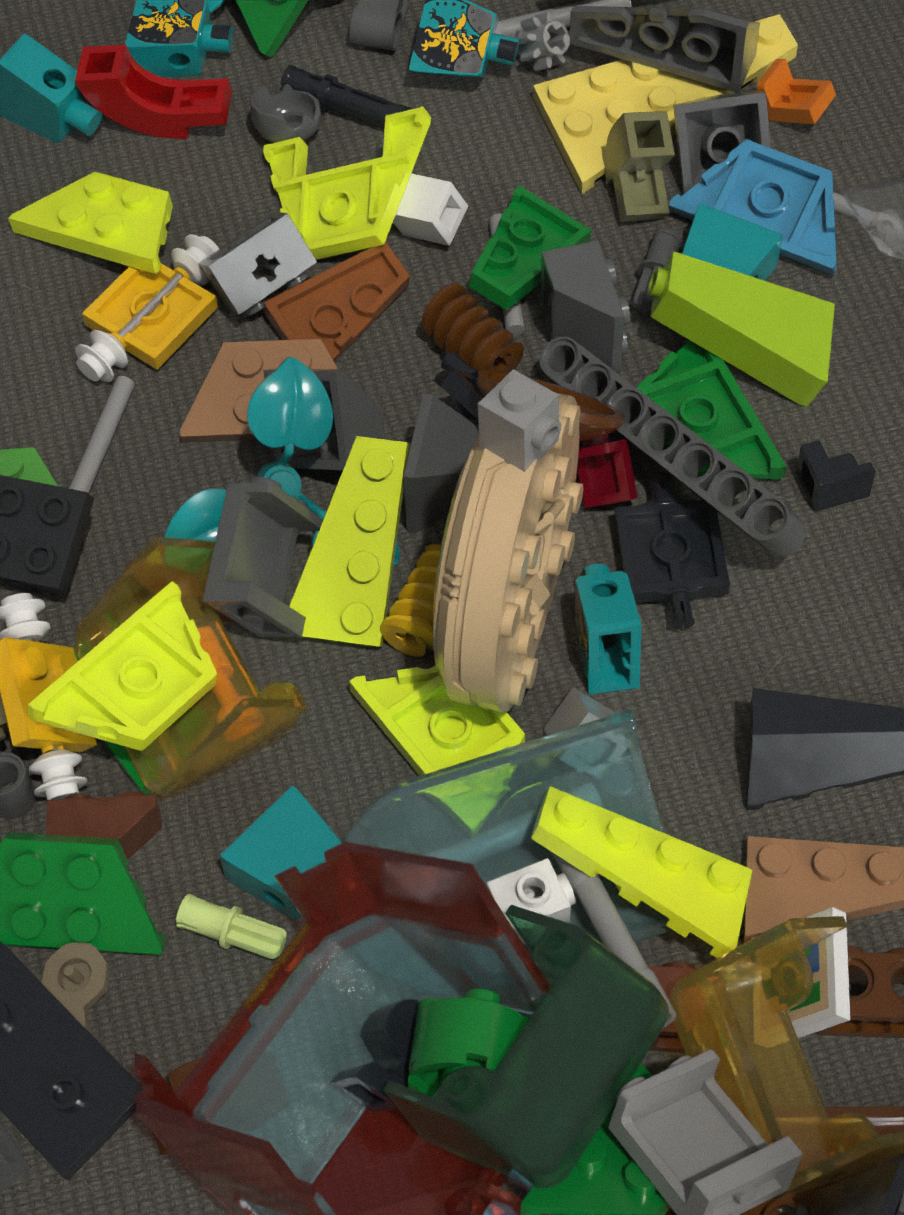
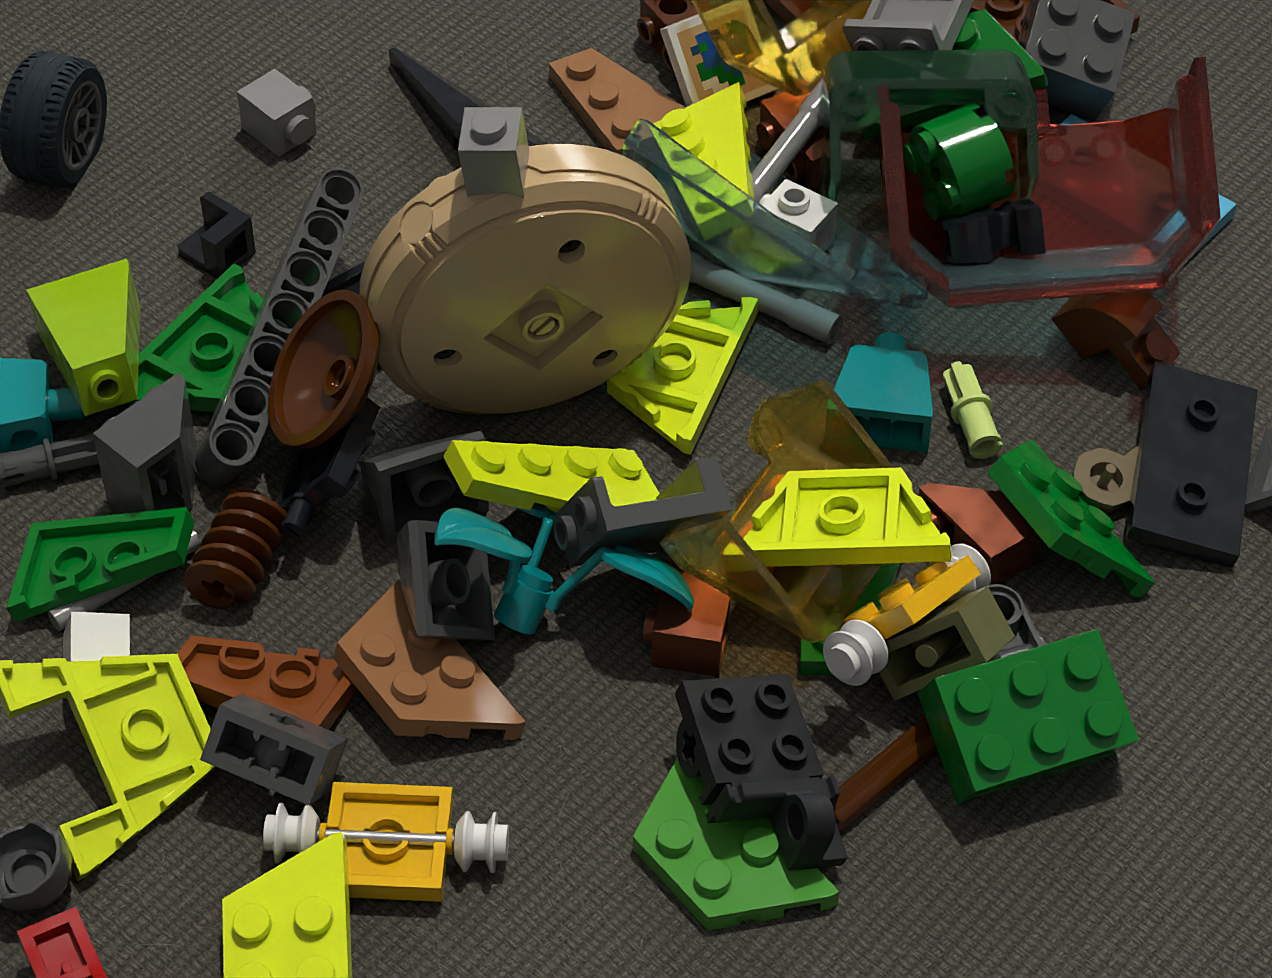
camera: 125 degrees left, 10 degrees down
light grey bar [69,376,135,493] -> none
yellow piece [380,544,441,657] -> none

